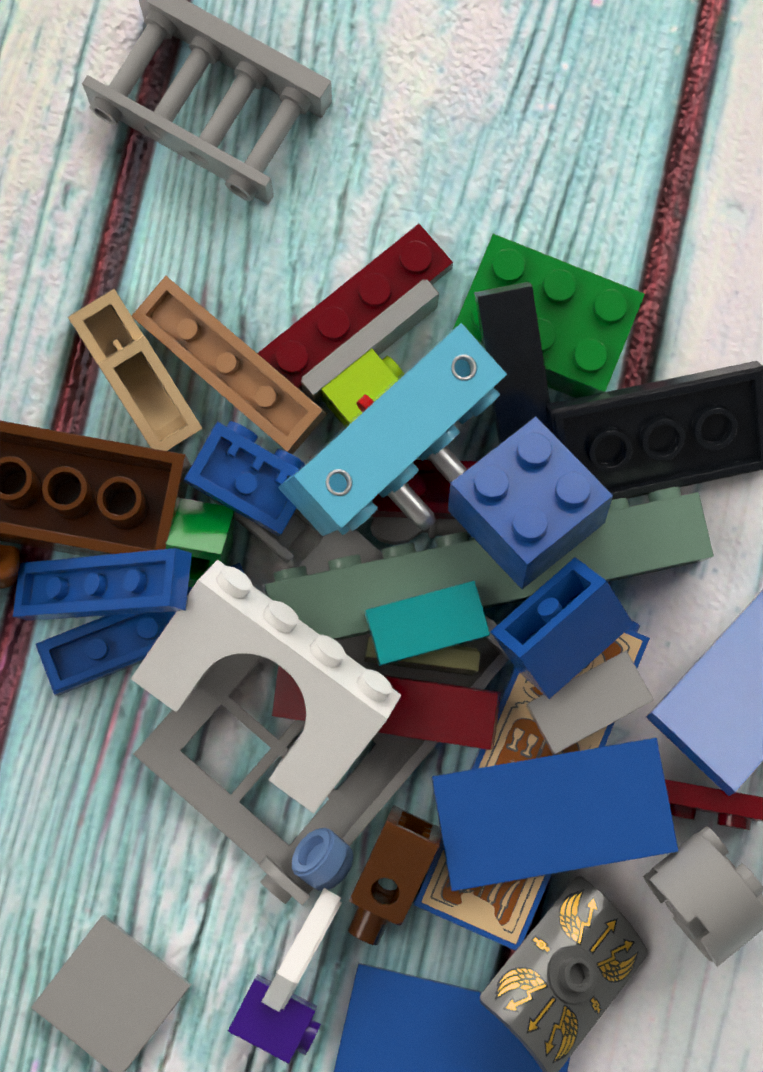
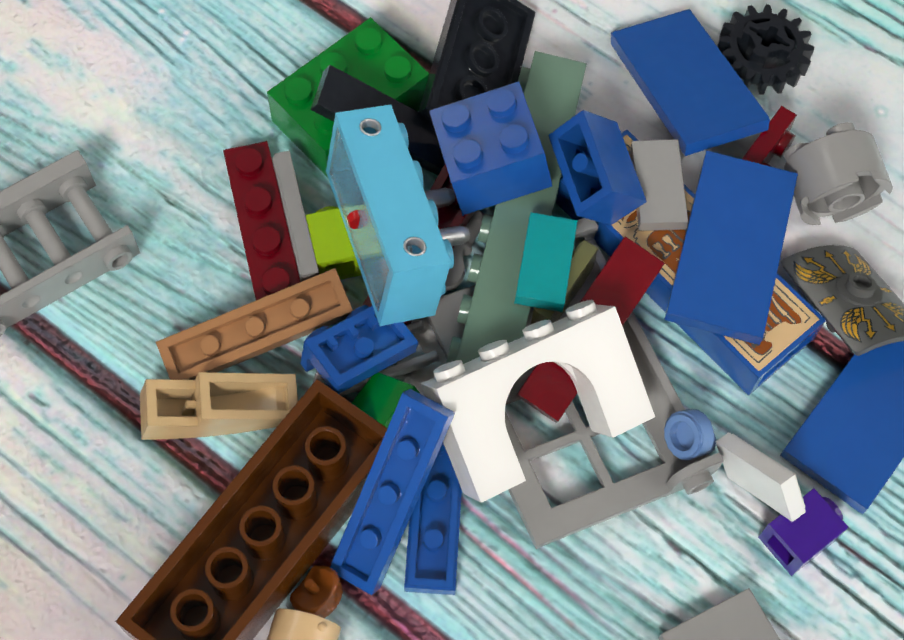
camera: 65 degrees left, 15 degrees down
reddish brown torso [348,805,441,945] -> none

